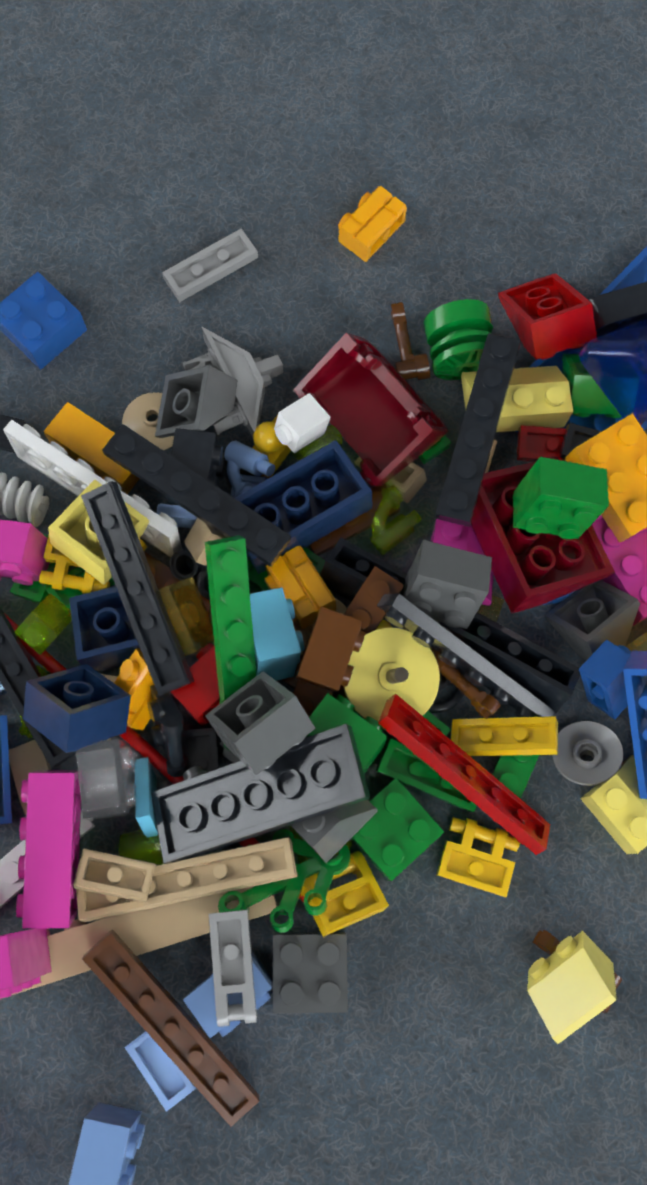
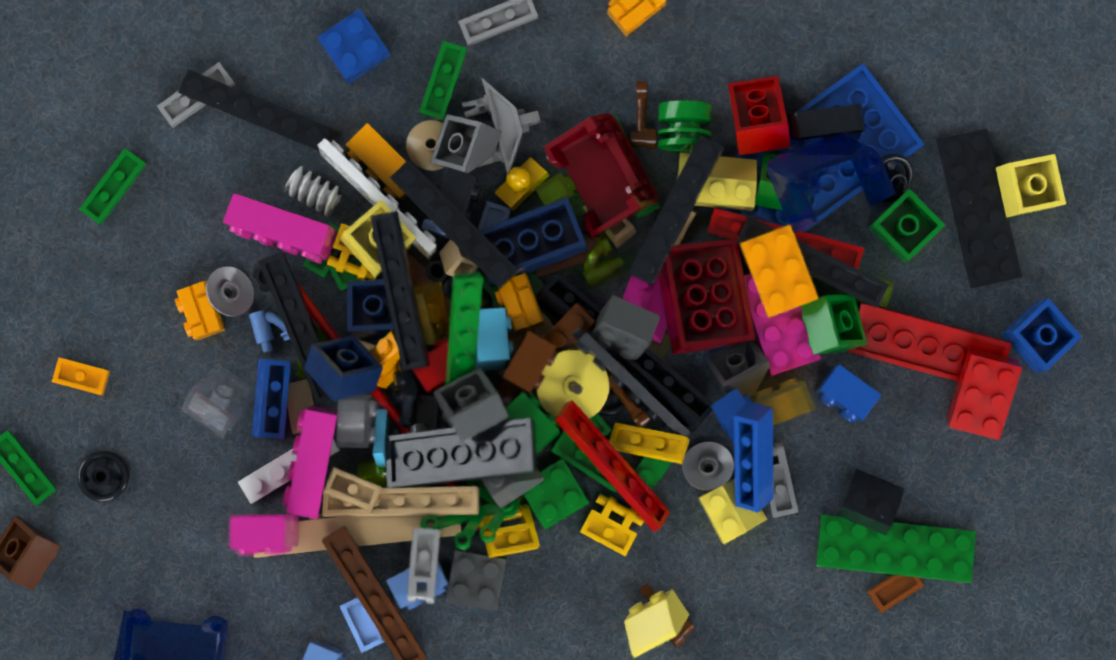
camera: 15 degrees right, 10 degrees up
clear neon green brick [14,593,72,655] -> none
medium blue plant [224,440,275,498] -> none
white brick [274,393,330,453] -> none
green brick [513,457,609,539] -> none
none -> green plate [419,41,467,122]

